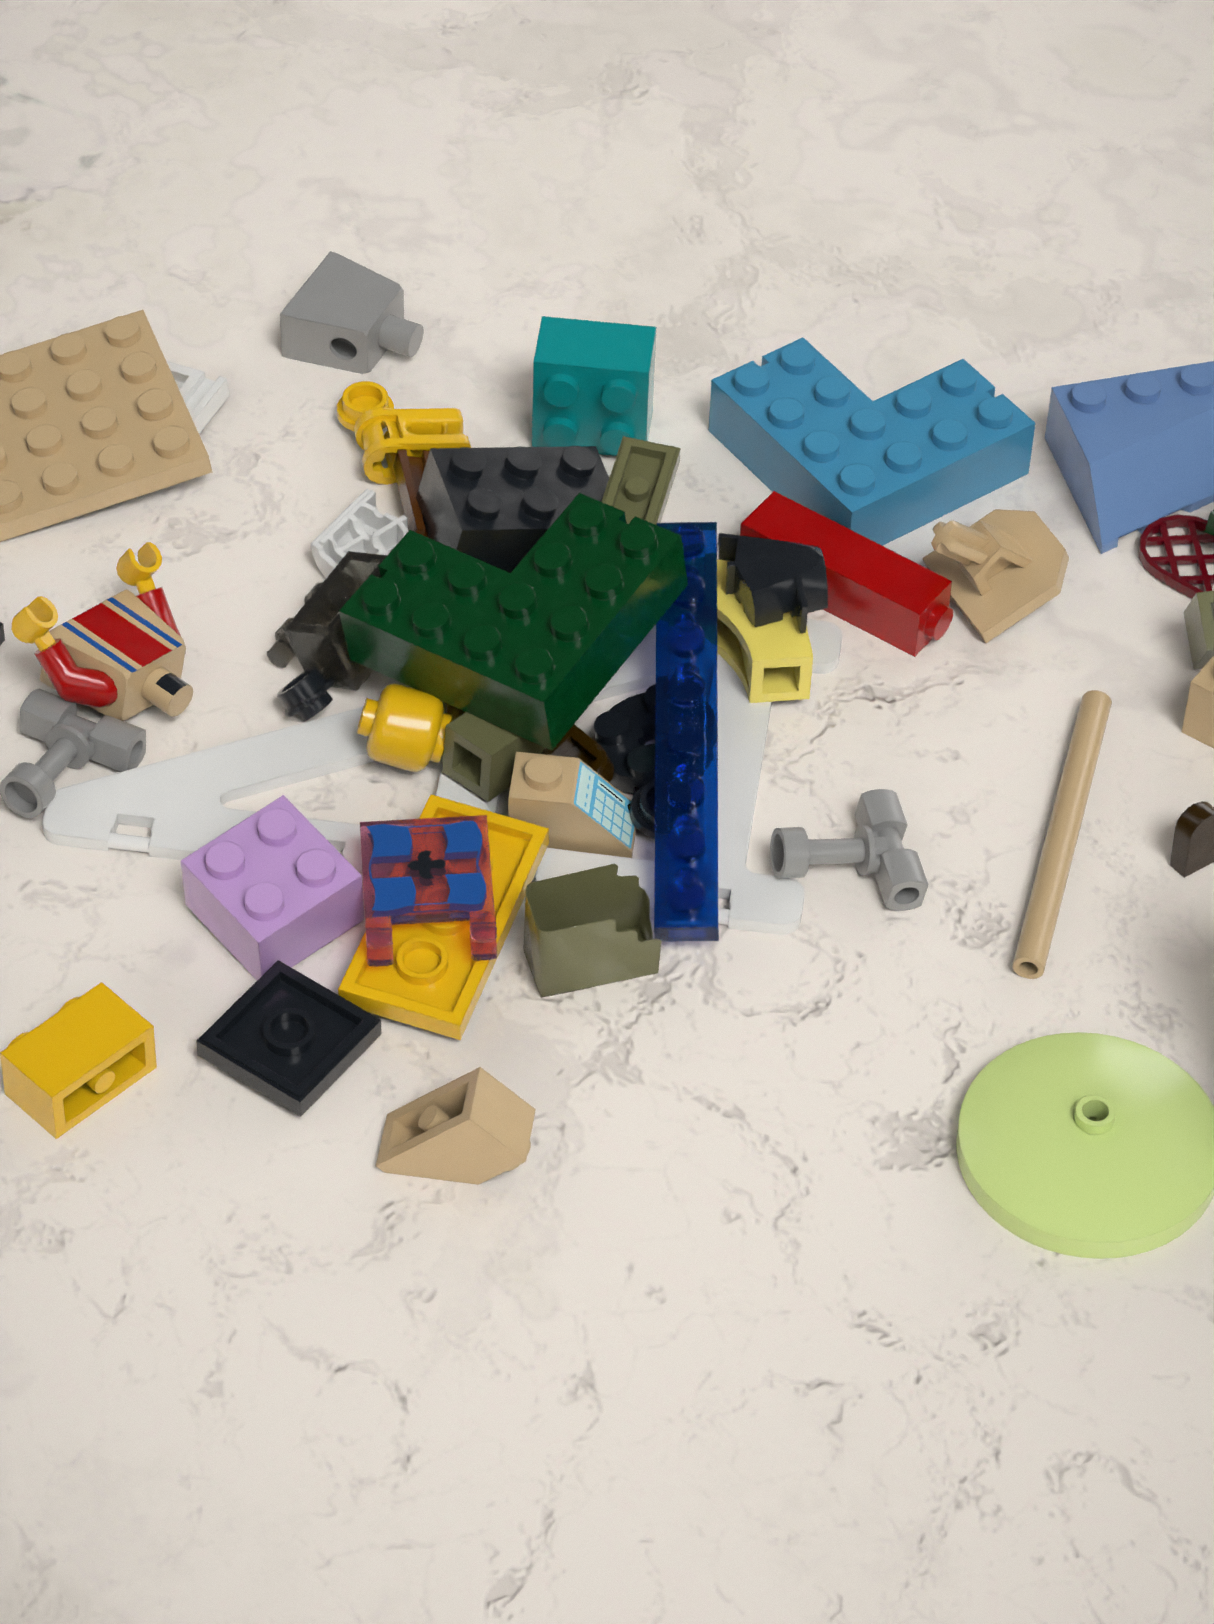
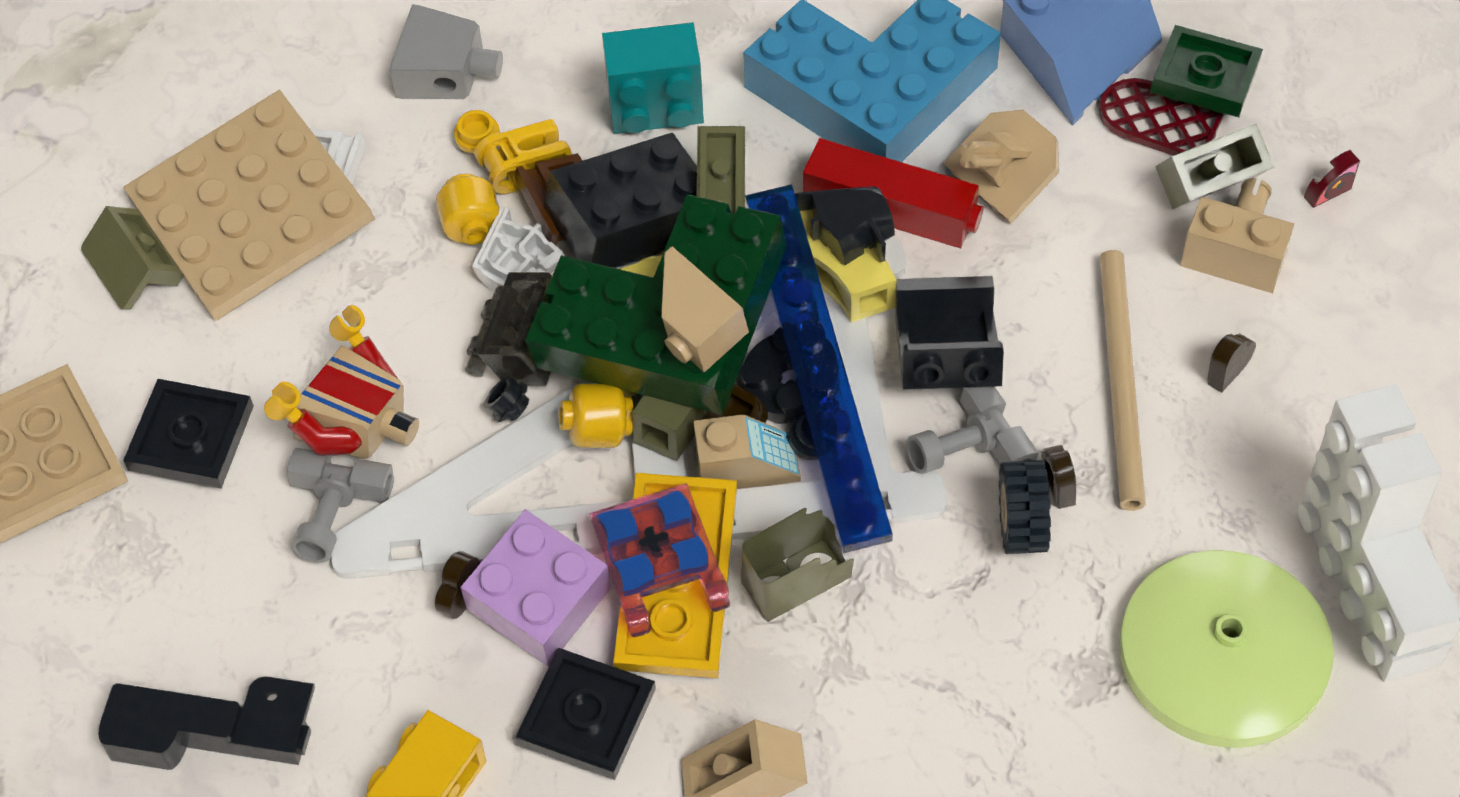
camera: 10 degrees left, 10 degrees up
none -> dark brown tile [435,551,480,619]
none -> yellow head [436,173,500,245]
none -> tan slope [661,246,749,372]
none -> black panel [895,276,1004,390]
none -> black wheel [998,460,1051,554]
none -> dark brown tile [1041,445,1076,509]

